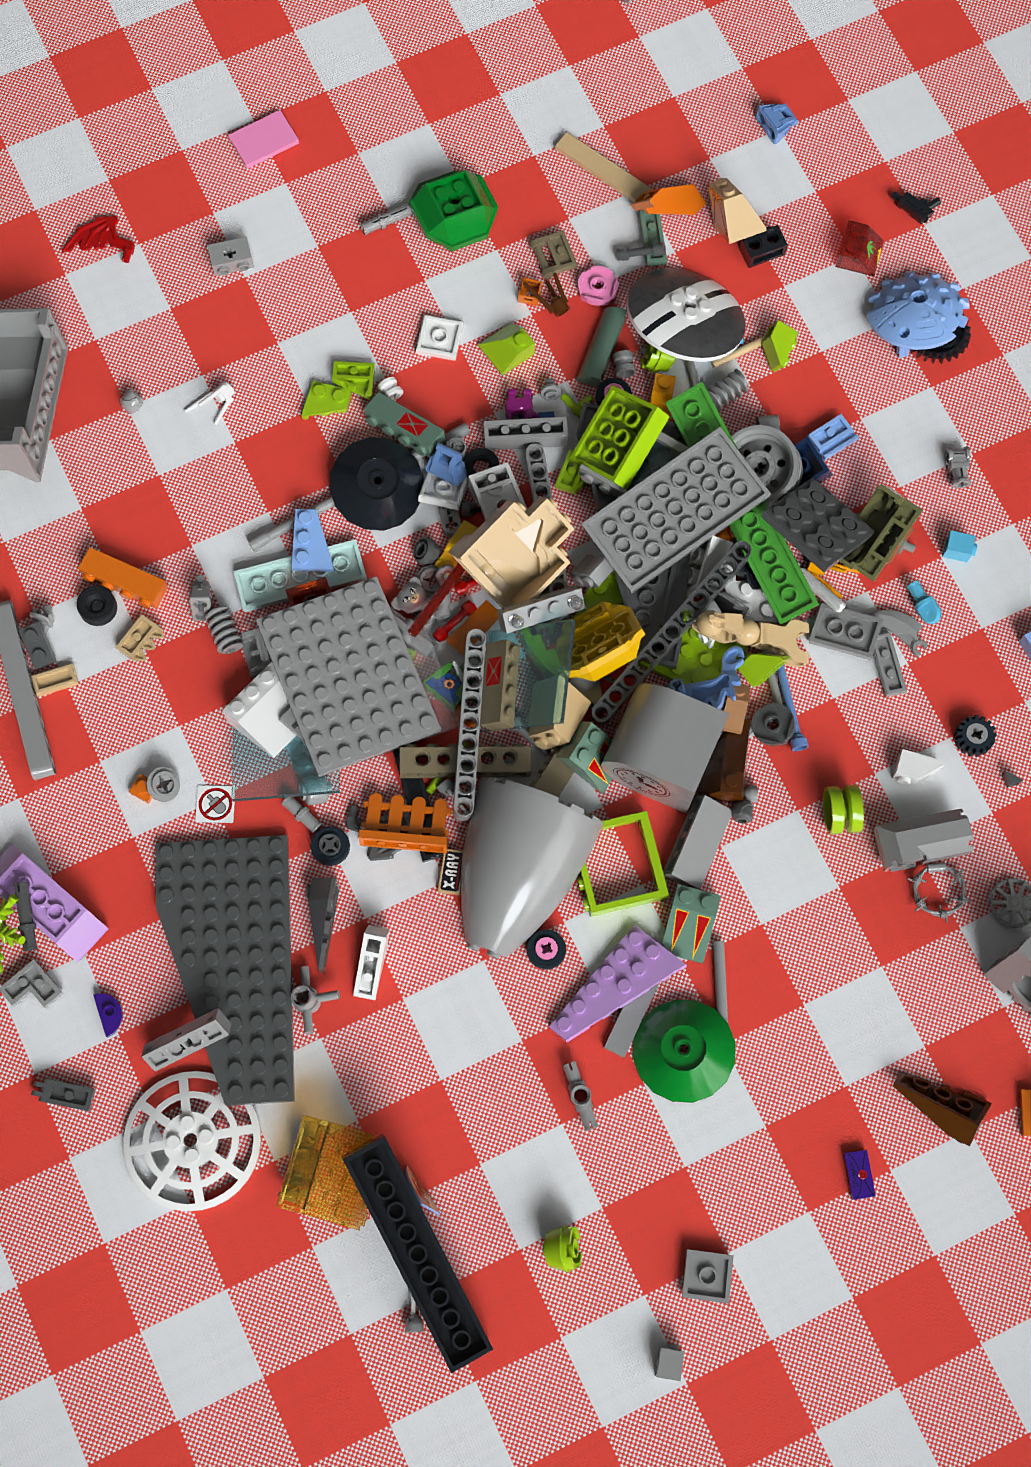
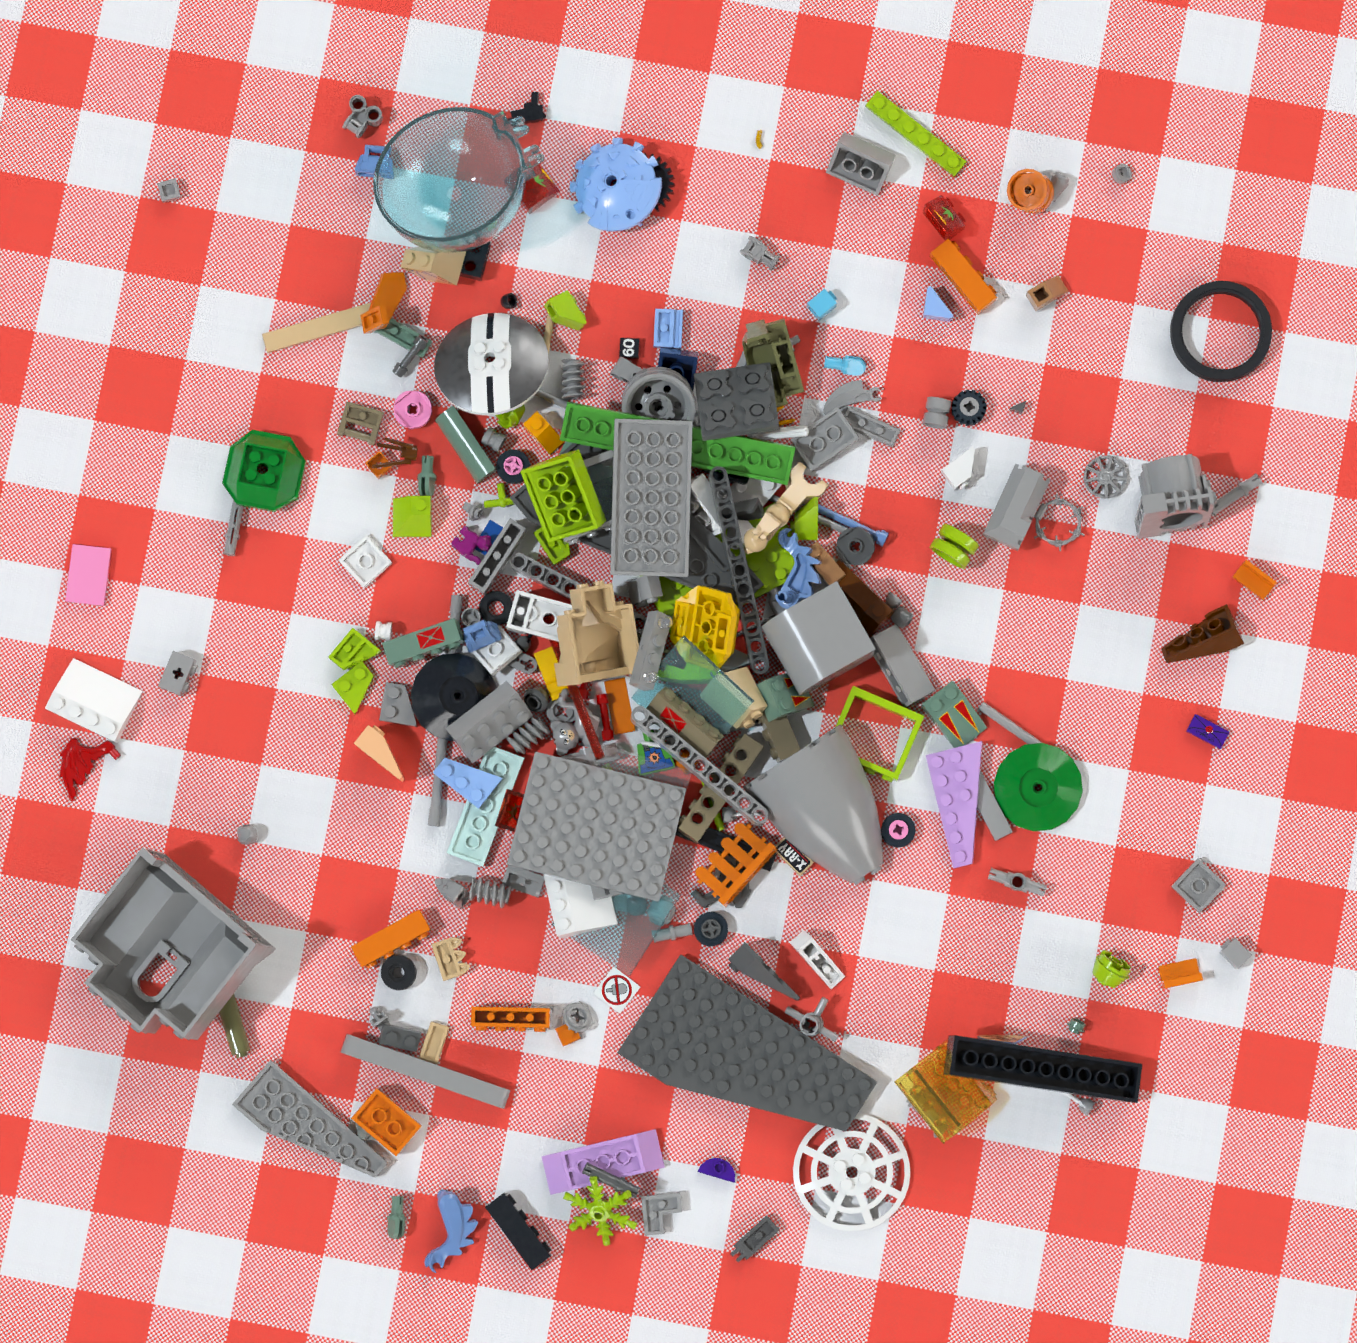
camera: 50 degrees left, 10 degrees up
light grey piece [141,1008,231,1071] -> none
white plant [185,381,235,424] -> none
none -> white slope [45,658,143,744]
none -> light grey piece [342,95,383,139]
none -> light nougat slope [354,725,404,782]
none -> clear light blue windscreen [373,107,545,253]
none -> light grey wing [379,682,417,727]
none -> sand green arm [417,455,437,497]
none -> light grey brick [445,681,533,764]
none -> orange brick [471,1007,550,1032]
none -> black hinge [500,293,517,309]
none -> light grey piece [506,716,550,754]
none -> black tile [619,338,639,359]
none -> light grey wheel [922,397,951,429]
none -> sand green plate [1067,1018,1086,1034]
none -> orange panel [1158,958,1203,989]

